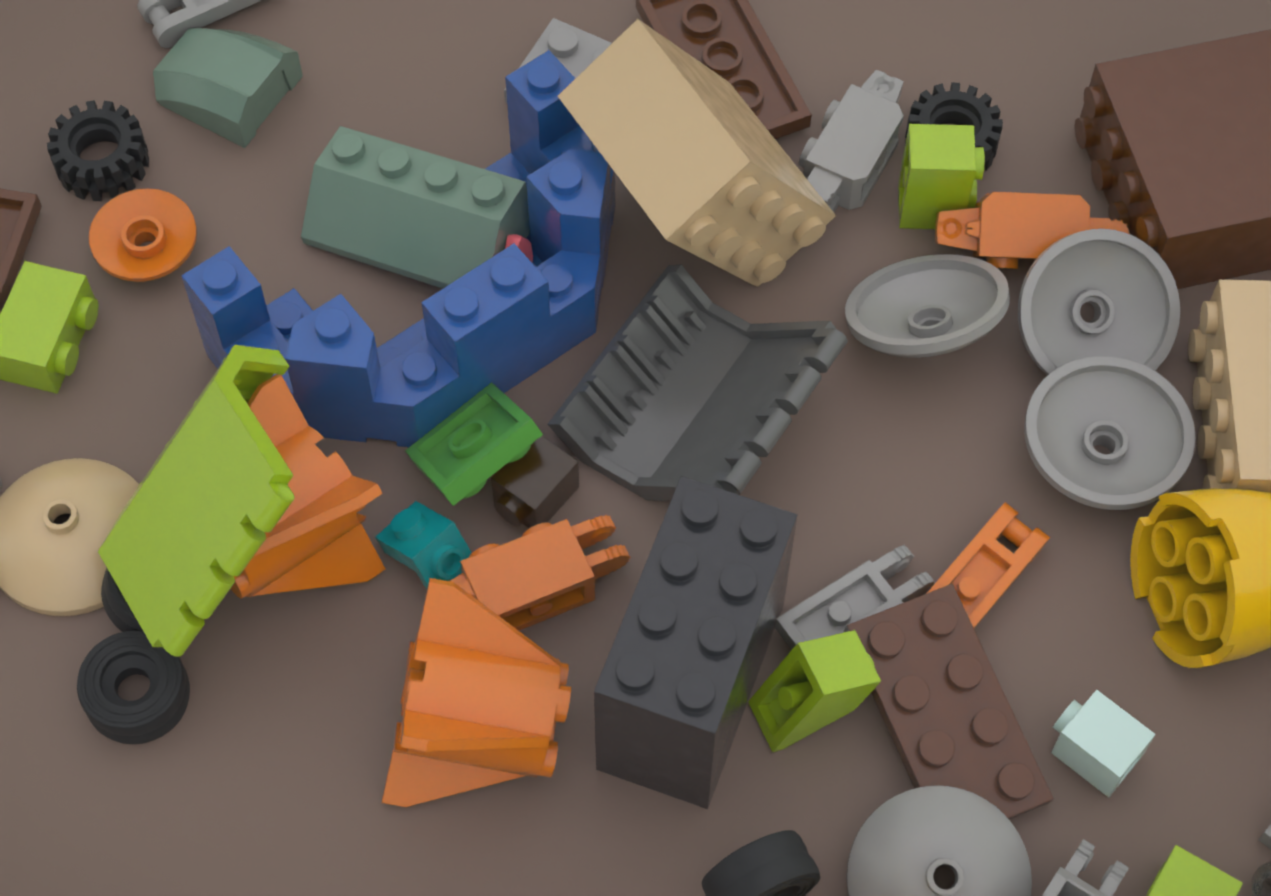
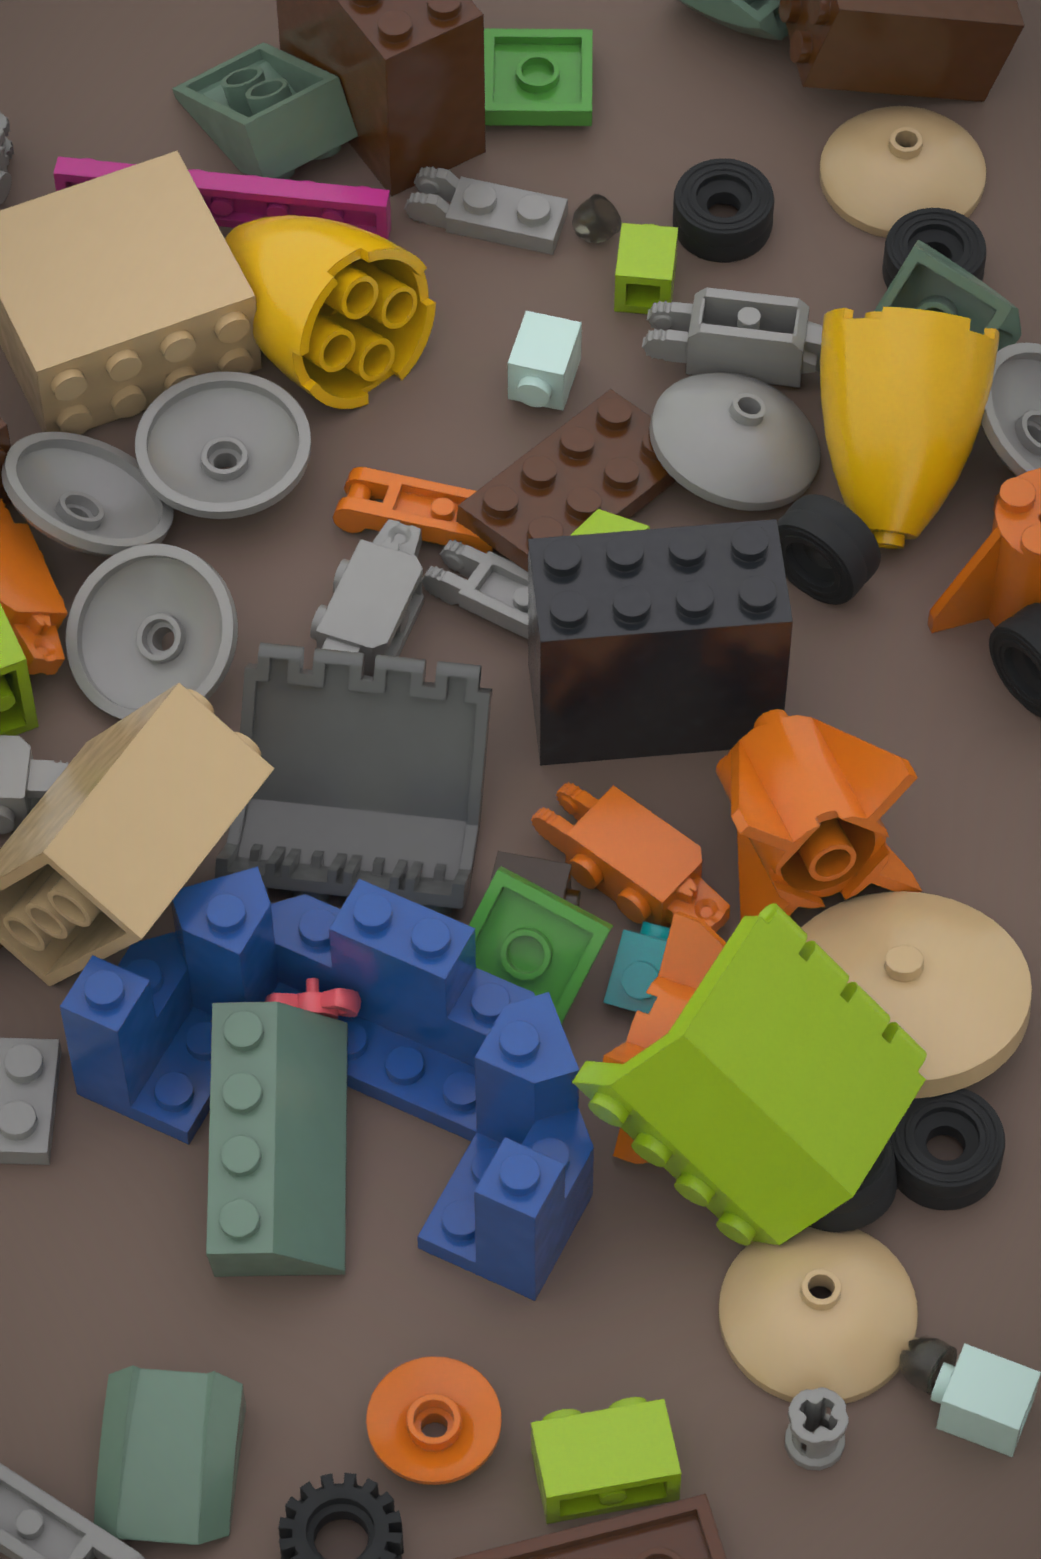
camera: 115 degrees left, 5 degrees down
none -> light grey hinge [310,519,424,676]
none -> tan dish [801,891,1032,1098]

